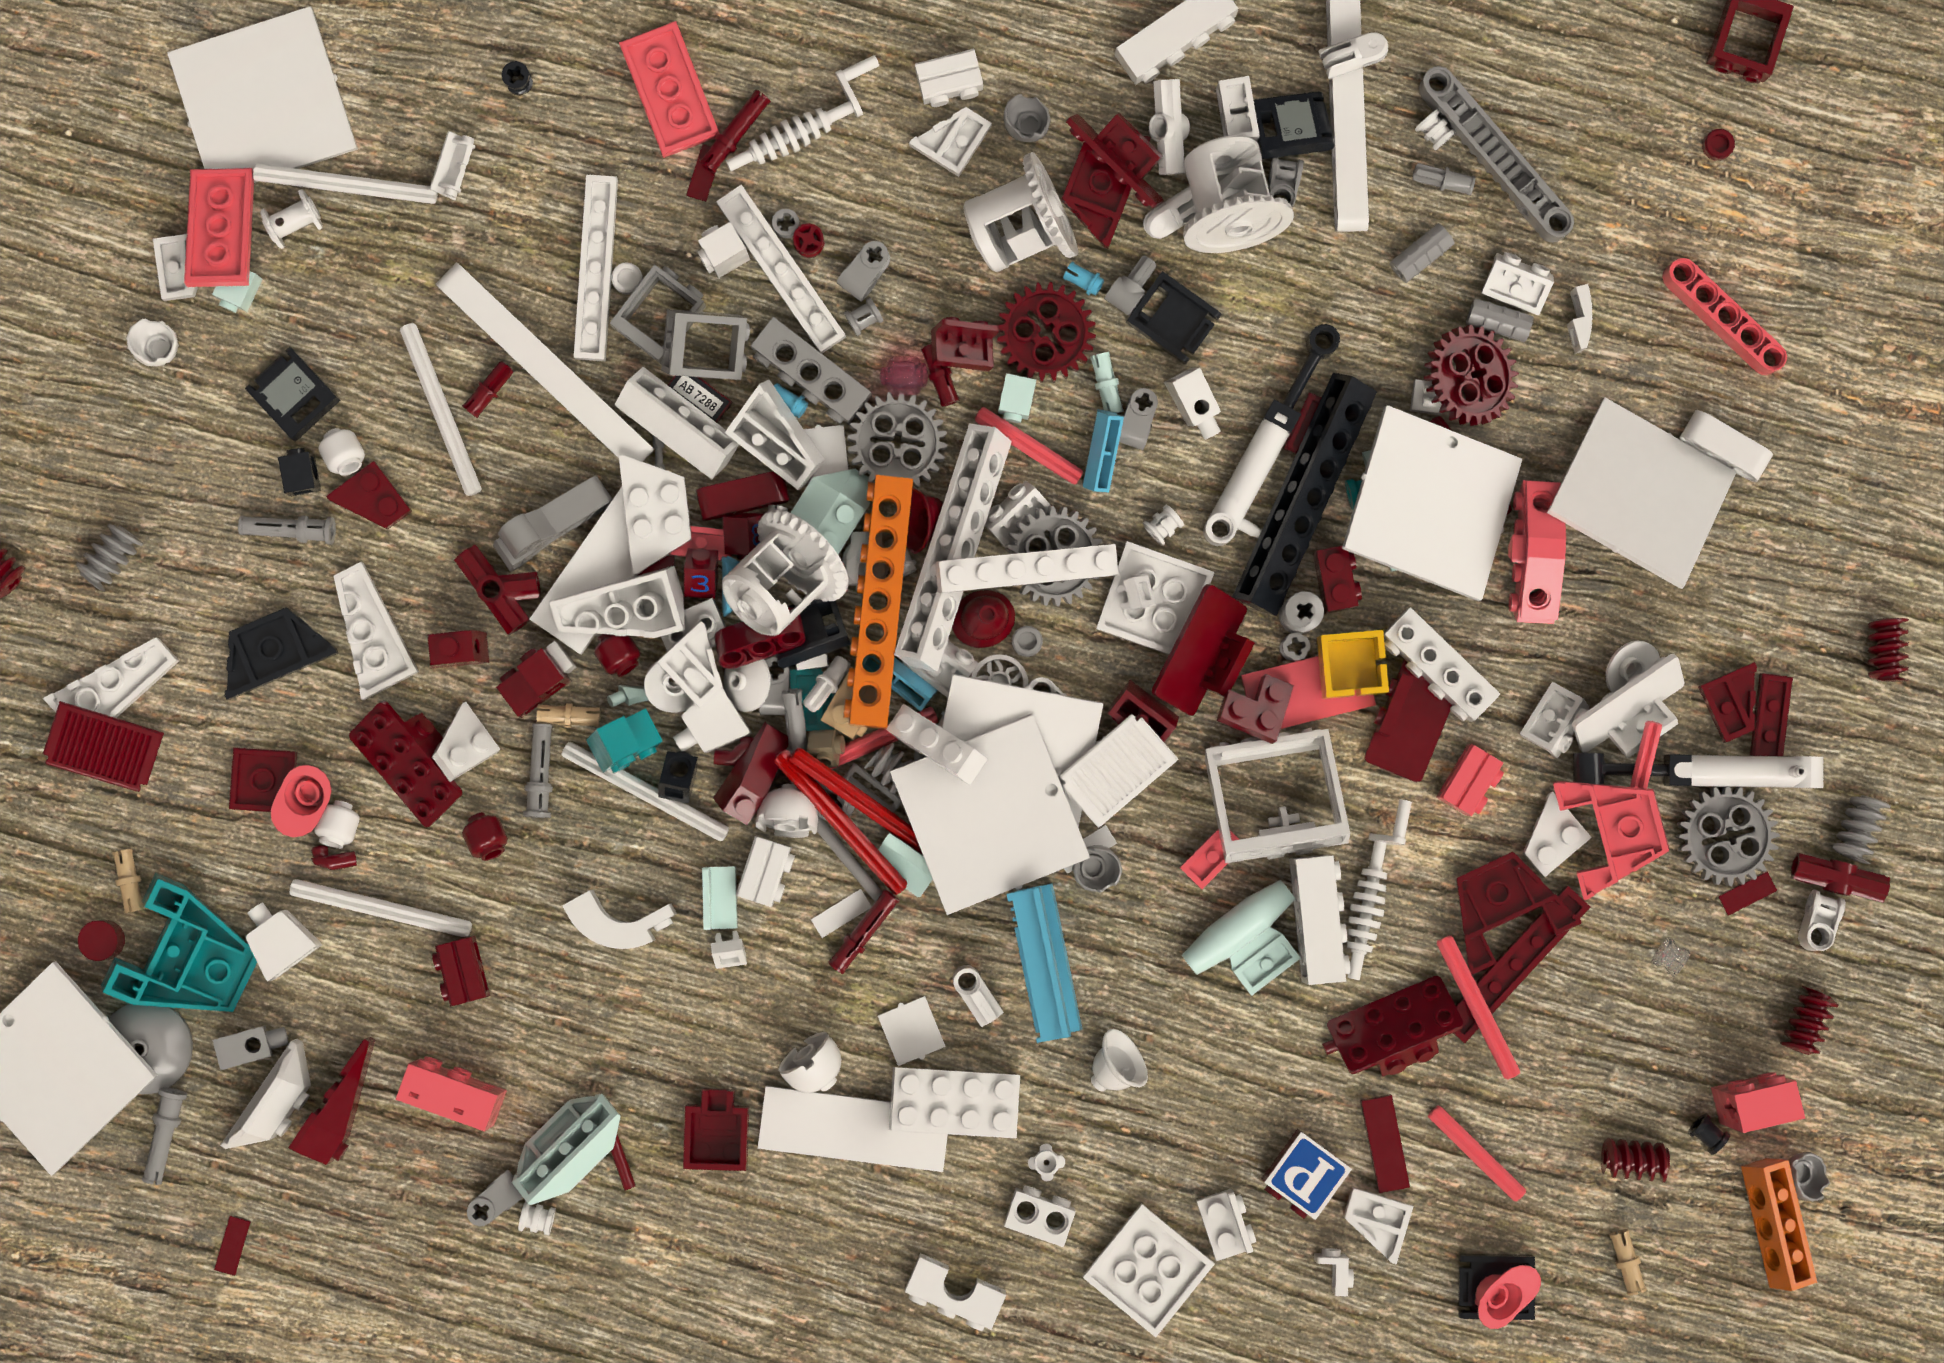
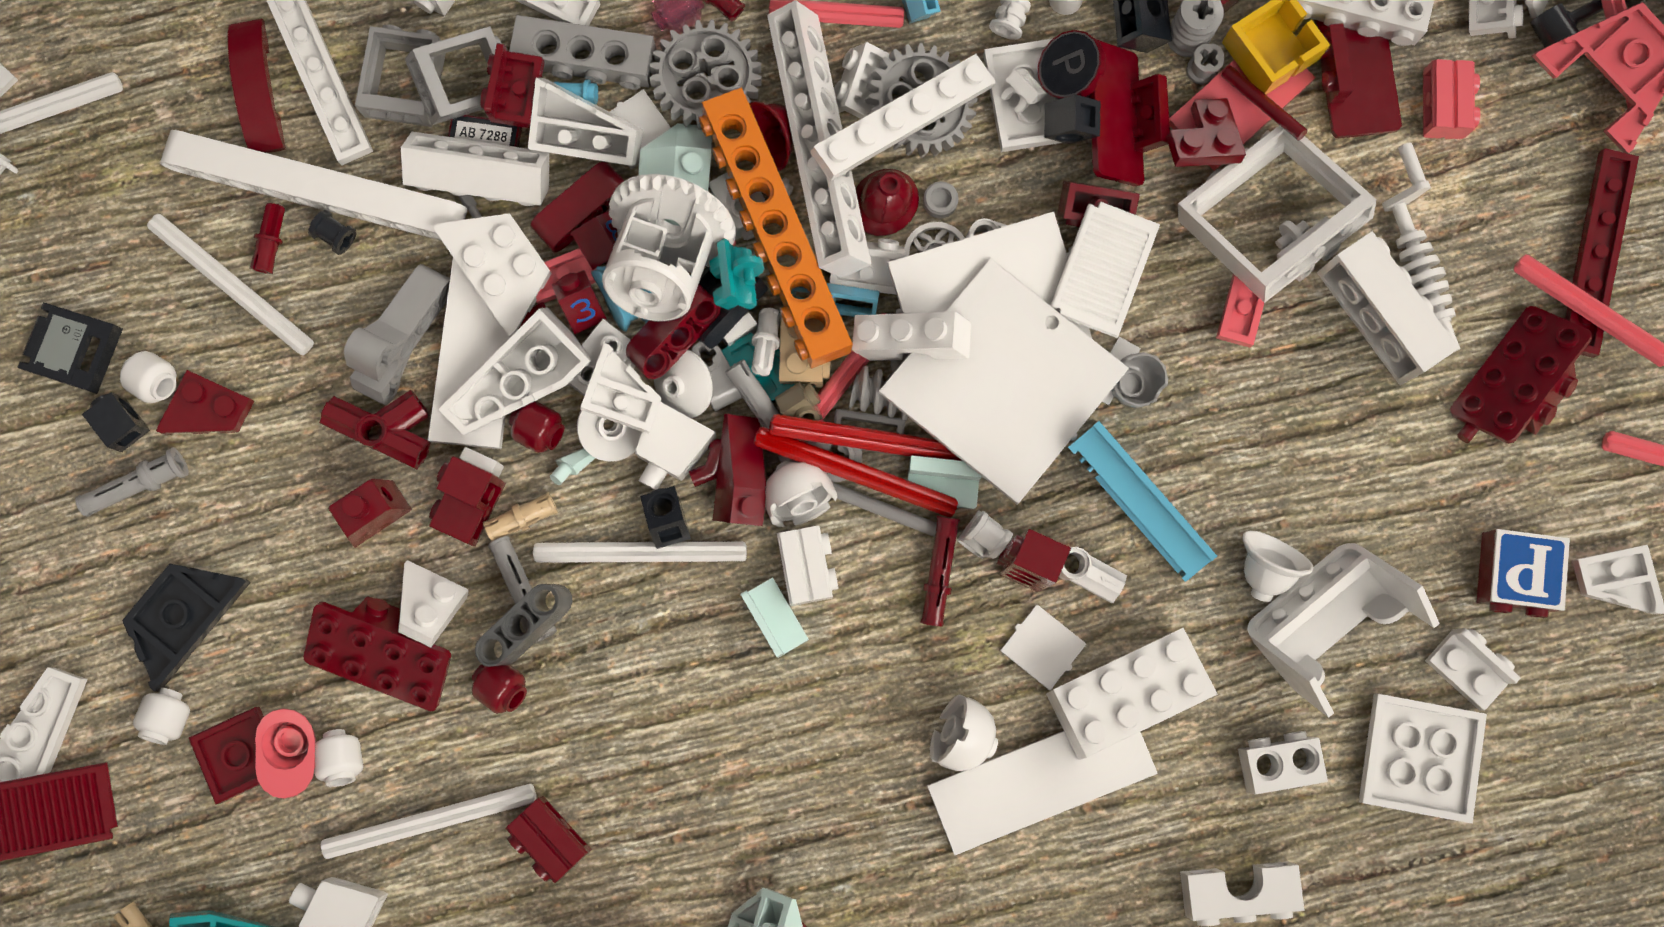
camera: 25 degrees left, 5 degrees down
dark red arm [311,845,357,870] -> none
white wing [334,562,419,700] -> none
white hinge [429,131,475,200] -> none
white arch [562,890,677,949] -> none
teal brick [586,708,663,774] -> none
white tile [611,262,643,295] -> none
dark red piece [683,1088,749,1171] -> none
white tile [711,931,747,969] -> none
white sticker [811,889,872,938] -> none
white plate [1028,1144,1065,1181] -> none
light aqua plate [1182,880,1300,996] -> none
white bracket [1314,1248,1354,1296] -> none
dark red tile [1360,1094,1410,1193] -> none
dark red wing [1456,852,1582,975] -> none
white wing [1522,792,1592,877] -> none
none -> white head [133,688,190,745]
none -> dark red slope [228,18,286,153]
none -> black bush [308,210,357,255]
none -> dark grey beam [475,584,573,667]
none -> dark red bracket [480,43,545,128]
none -> teal hips [709,239,764,310]
none -> white piece [957,511,1013,559]
none -> dark red brick [996,529,1071,592]
none -> black tile [1038,30,1106,99]
none -> black brick [1044,94,1101,144]
none -> dark red bar [1221,65,1308,141]
none -> white windscreen [1247,543,1440,718]

